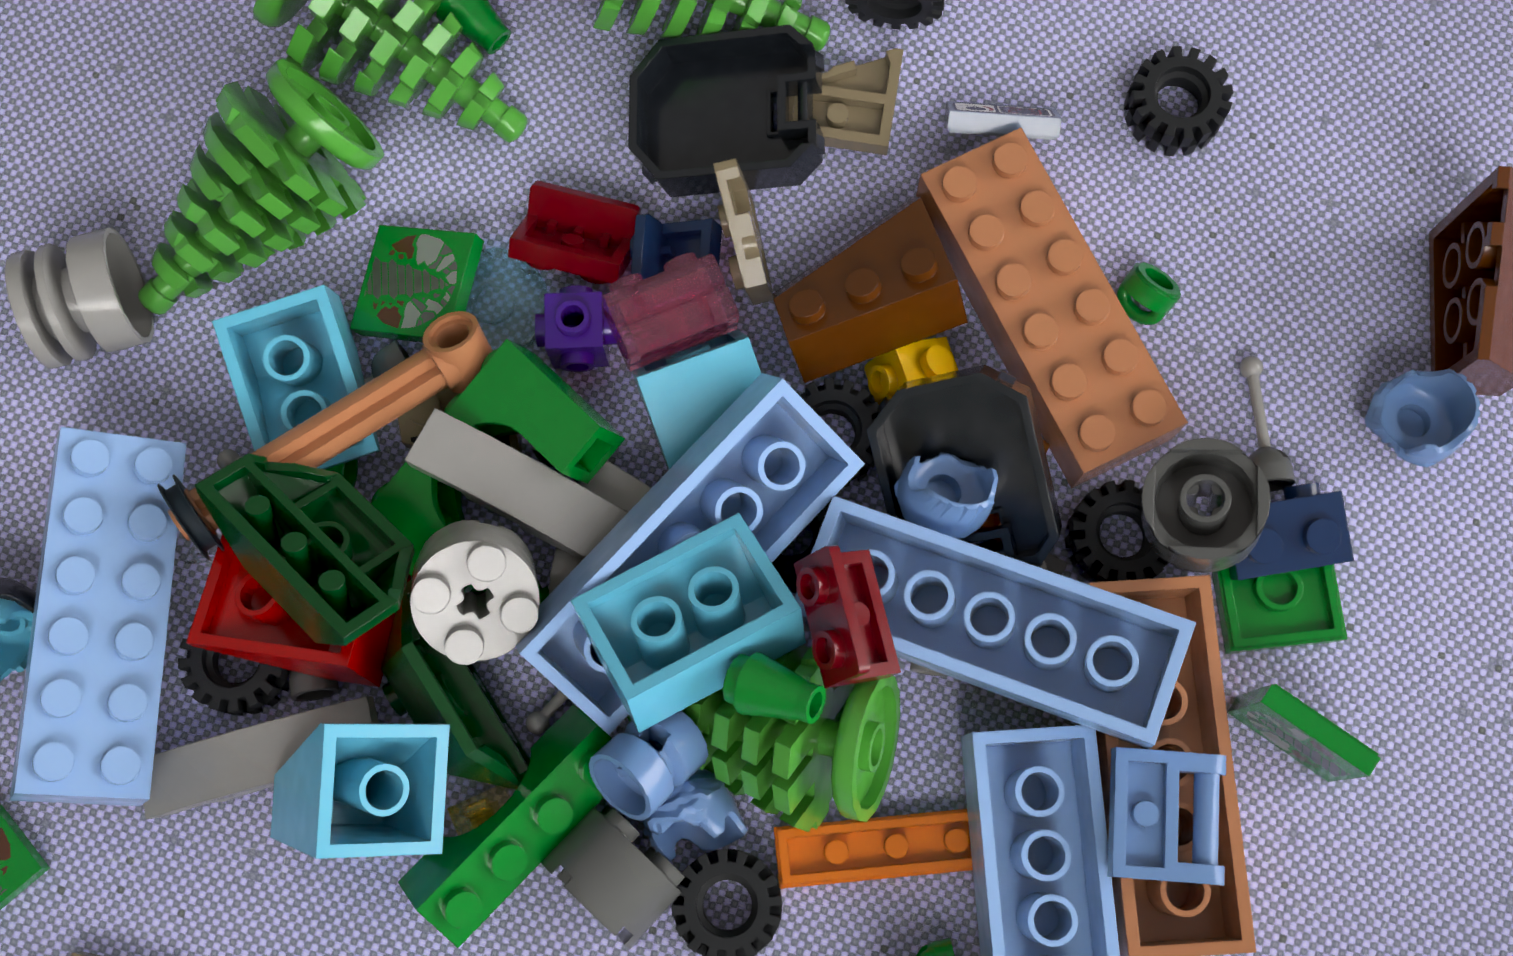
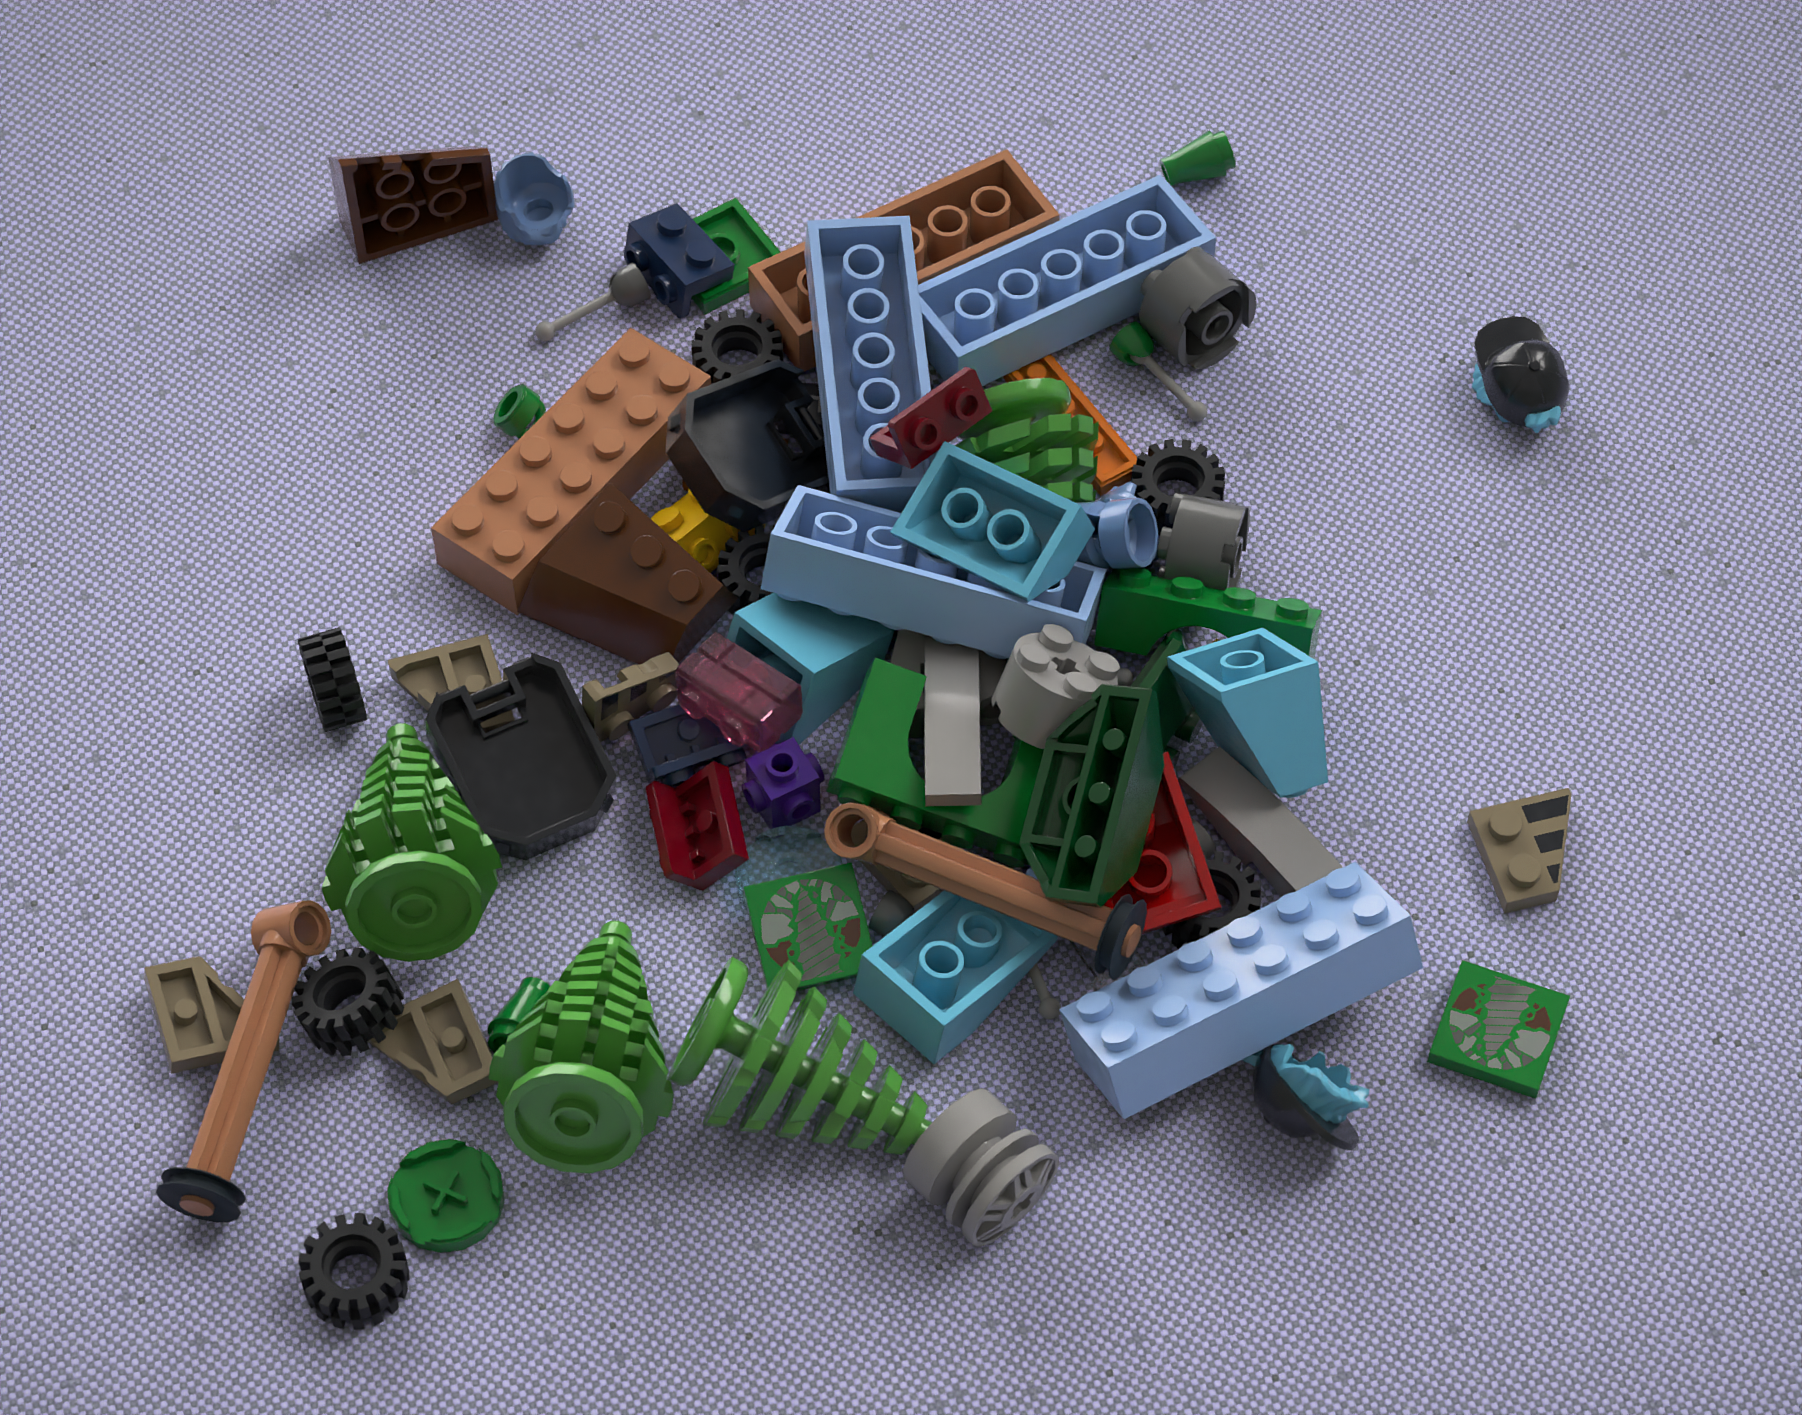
camera: 120 degrees left, 20 degrees down
green cone [723,652,826,724] -> none
medium blue hair [894,452,998,539] -> none
tile [945,101,1062,140] -> none
medium blue plate [1107,747,1226,886] -> none
black tyre [1124,46,1233,157] -> none
dark grey brick [1141,438,1271,573] -> none
green tile [1227,684,1381,782] -> none

